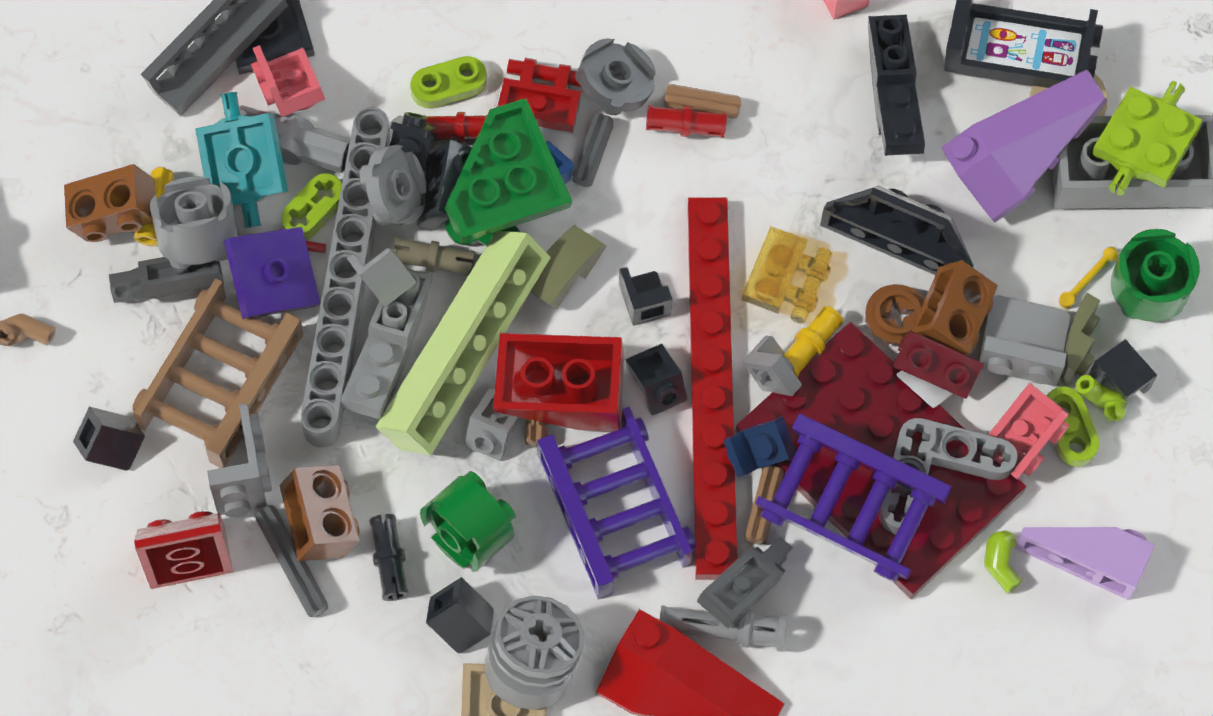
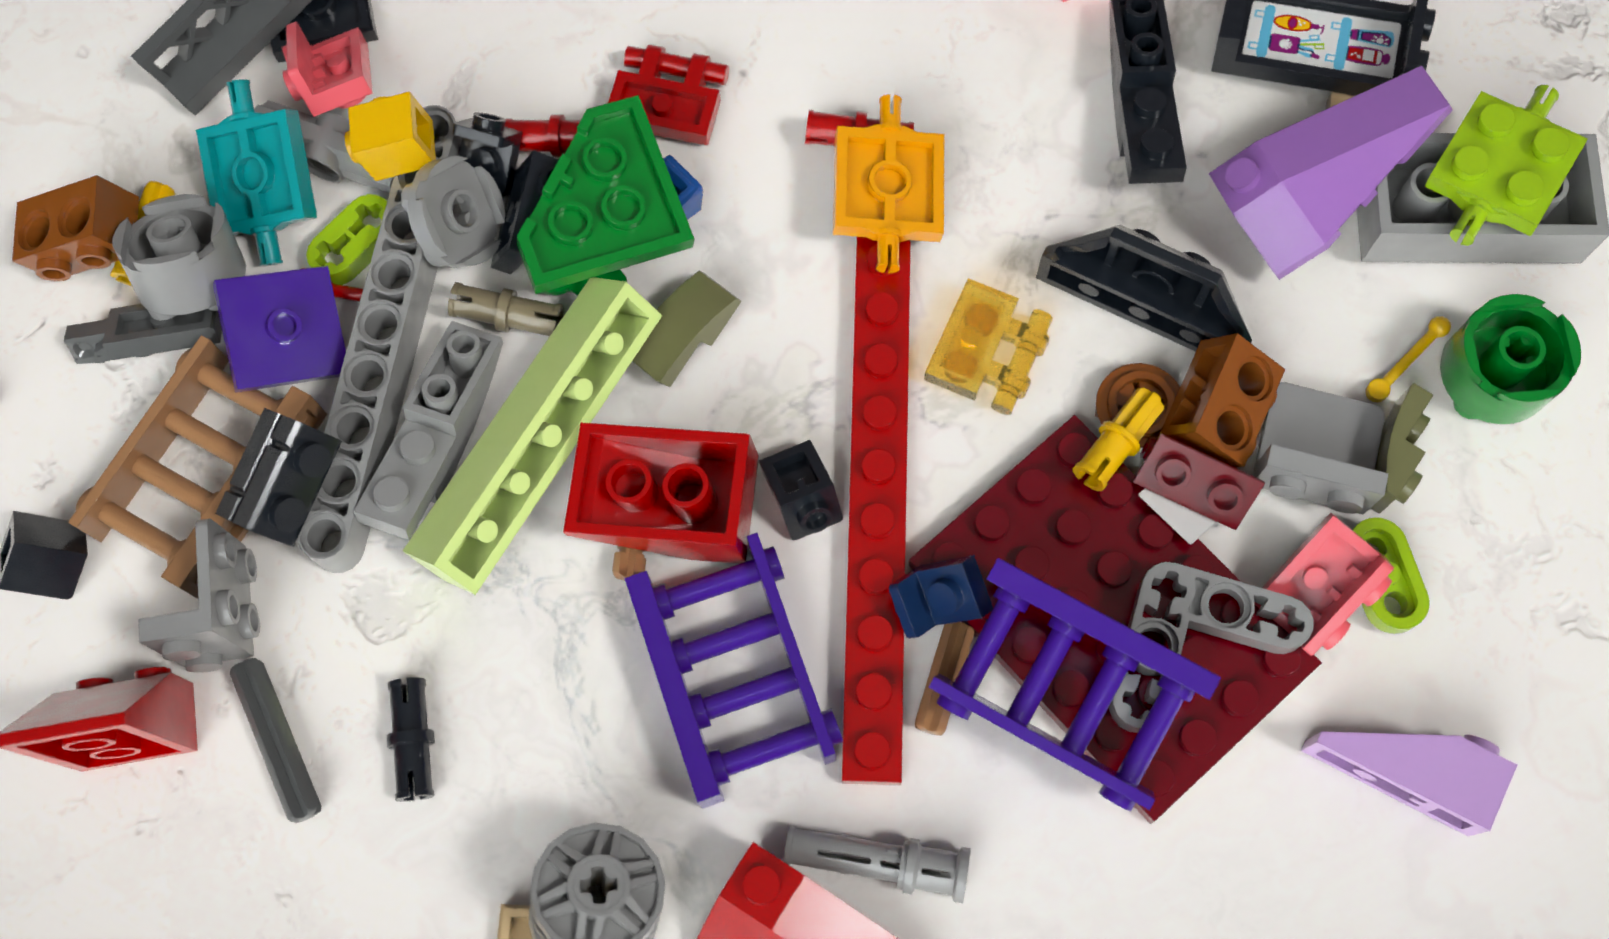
camera: 10 degrees right, 5 degrees up
dark orange brick [279,465,360,561] -> none
light grey panel [347,248,417,307] -> none
lime plate [410,56,487,109] -> none
green brick [420,471,516,572] -> none
black panel [426,577,494,653] -> none
light grey bracket [464,388,522,460] -> none
dark grey axle [572,113,614,187] -> none
dark grey plate [575,38,656,116] -> none
black panel [618,267,673,326] -> none
medium nougat axle [664,84,741,119] -> none
dark grey hinge [697,537,793,629] -> none
light grey bracket [742,335,802,396] -> none
yellow pin [783,306,844,377] -> none
lime arm [984,530,1023,594] -> none
lime arm [1076,375,1128,421] -> none
black panel [1089,339,1157,399] -> none
none -> black brick [215,408,342,547]
none -> yellow brick [344,91,436,181]
none -> light orange plate [832,94,944,273]
none -> yellow axle [1073,387,1164,491]

